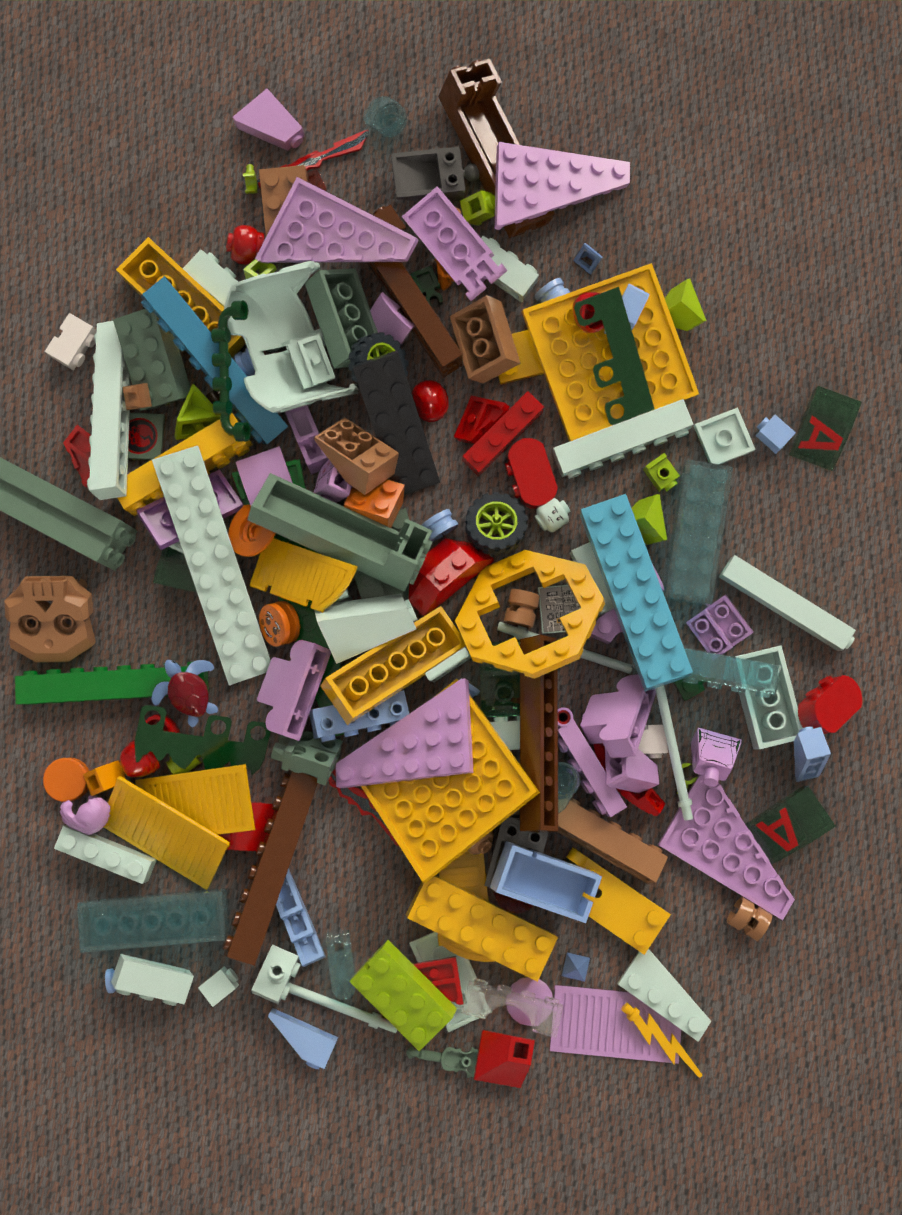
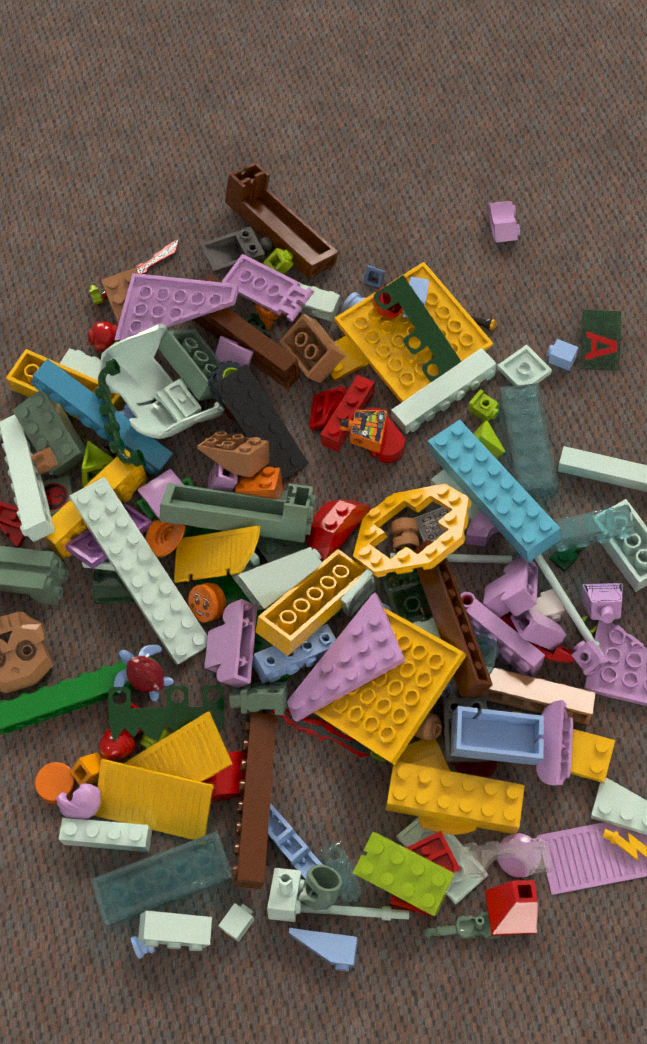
camera: 10 degrees left, 20 degrees down
lavender slope [233,89,305,151] -> none
lavender slope [285,405,329,475] -> none
clear light blue cap [363,96,408,138] -> none
red hat [412,380,449,422] -> none
light blue wheel [421,509,458,541] -> none
black wheel [465,492,528,556] -> none
lavender wing [495,142,630,230] -> none
light aqua head [534,498,571,532] -> none
medium blue slope [562,952,590,982] -> none
lime slope [665,279,706,331] -> none
lavender slope [686,594,753,661] -> none
none -> sand green piece [299,865,342,910]
none -> torso [340,410,387,453]
none -> black piece [472,316,497,331]
none -> lavender brick [488,201,520,242]
none -> lavender brick [536,700,573,786]
none -> lavender brick [572,641,608,675]

